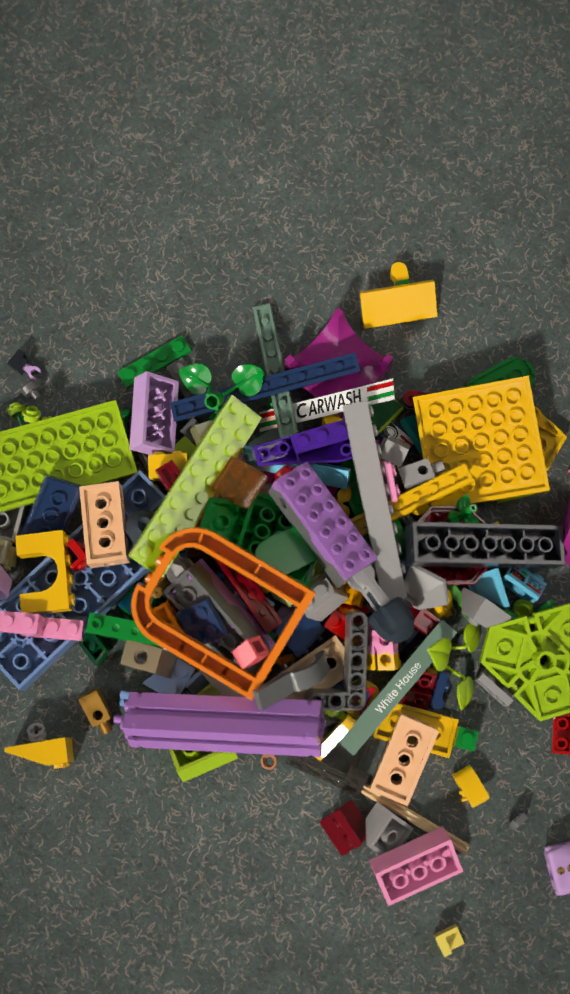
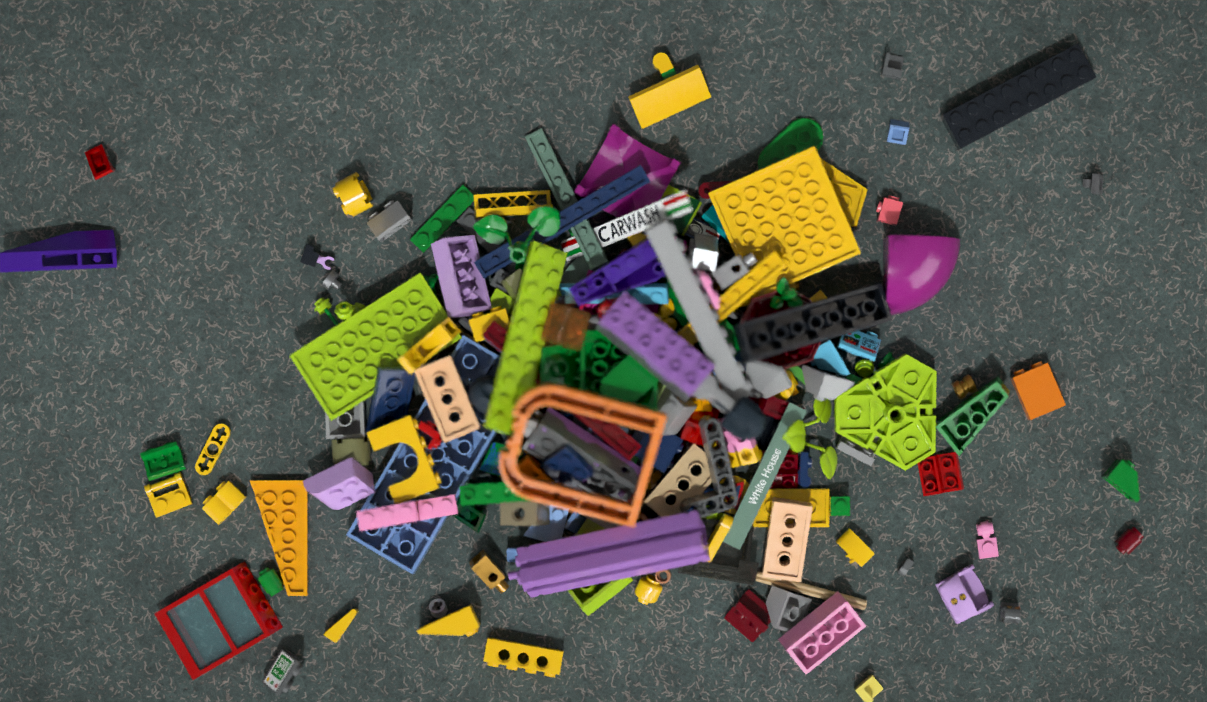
camera: 15 degrees left, 10 degrees up
coral brick [232,636,270,670] -> none
dark grey piece [253,650,331,711] -> none
none -> yellow brick [332,172,374,217]
none -> light grey slope [367,200,412,243]
none -> yellow arch [398,317,461,375]
none -> yellow fence [473,190,553,218]
none -> yellow brick [484,637,564,677]
none -> yellow head [634,575,663,605]

